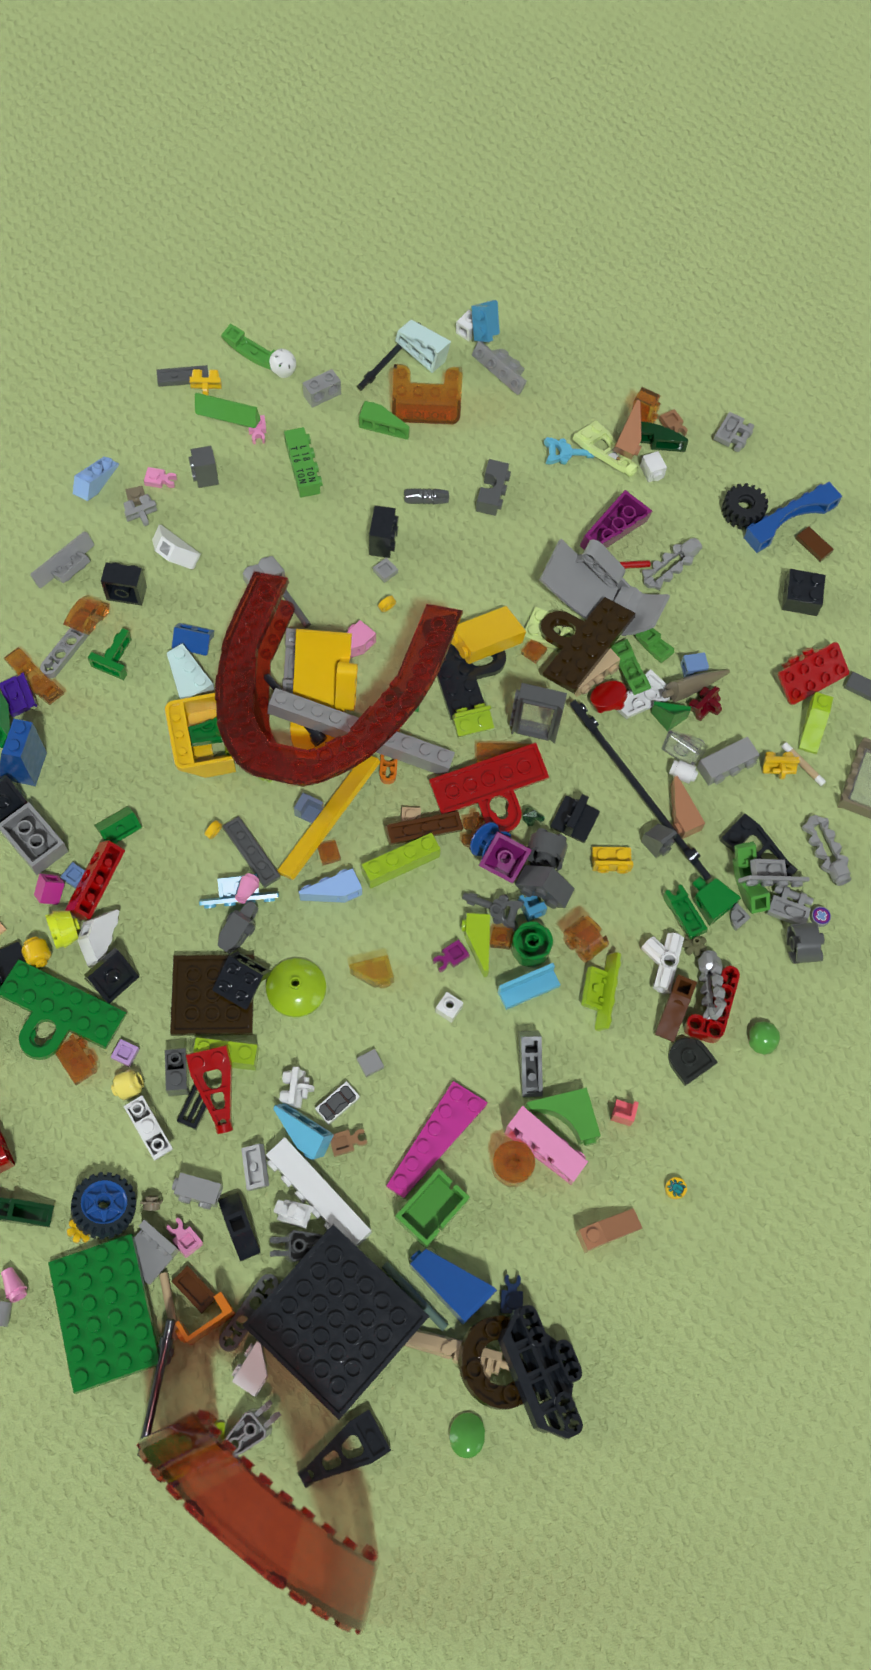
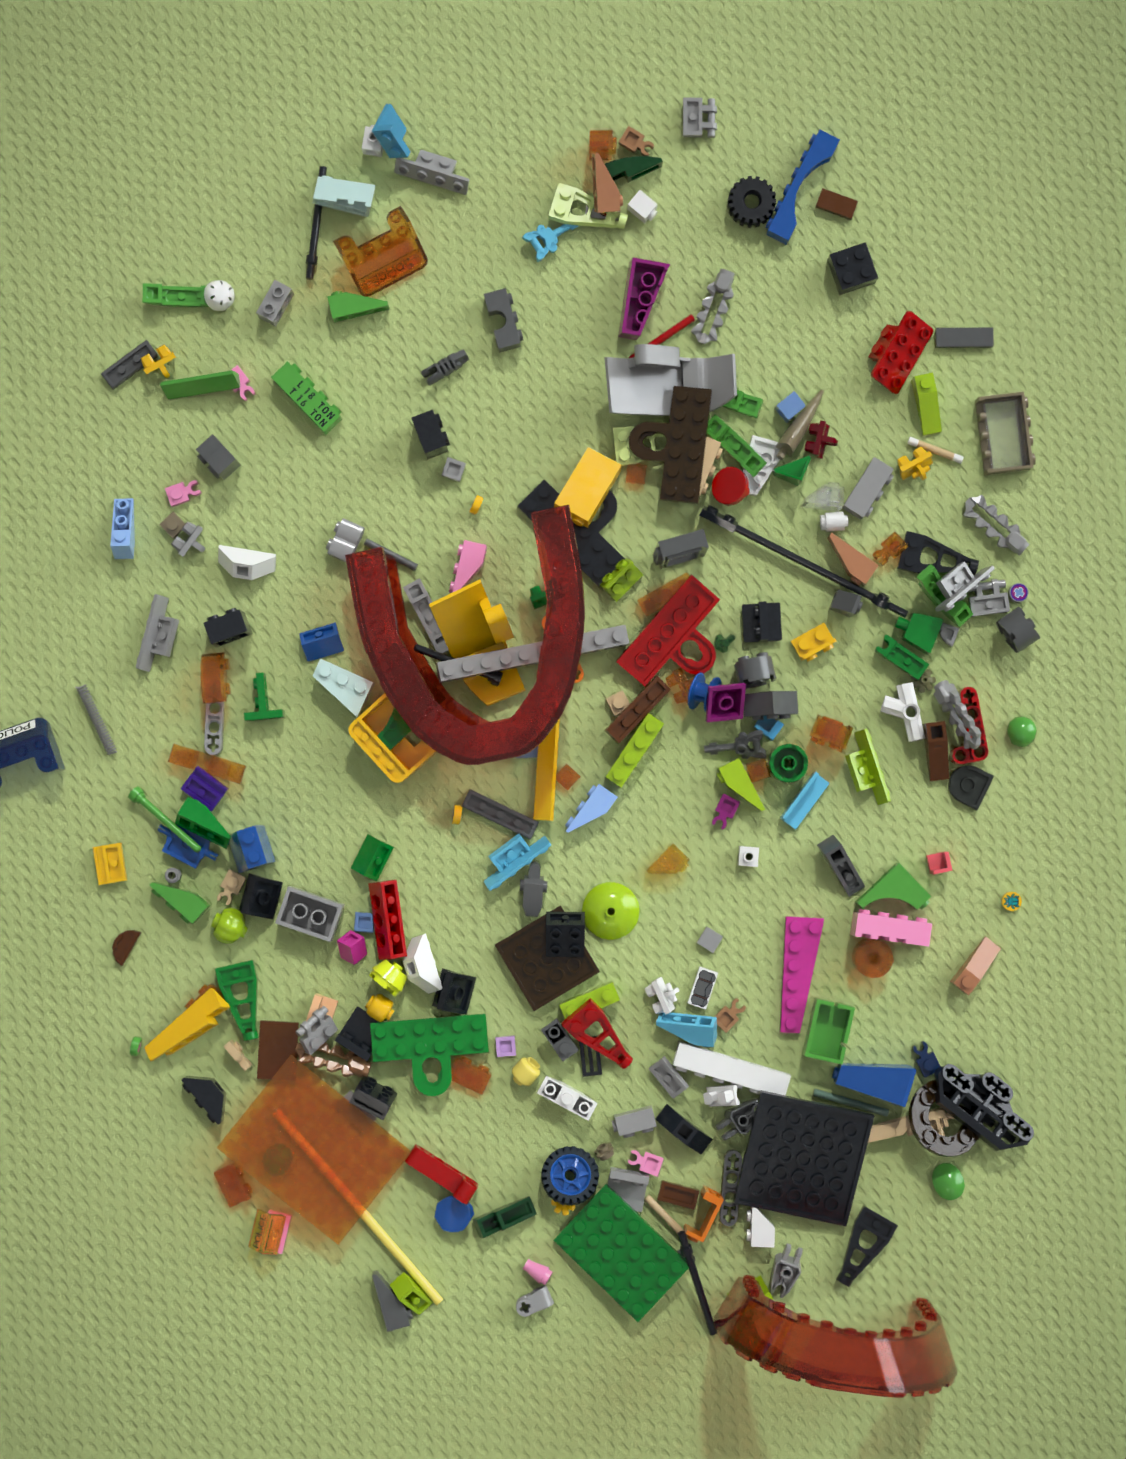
camera: 25 degrees left, 20 degrees up
bright pink cone [235,873,259,904] -> none
none -> clear orange plate [872,532,908,566]

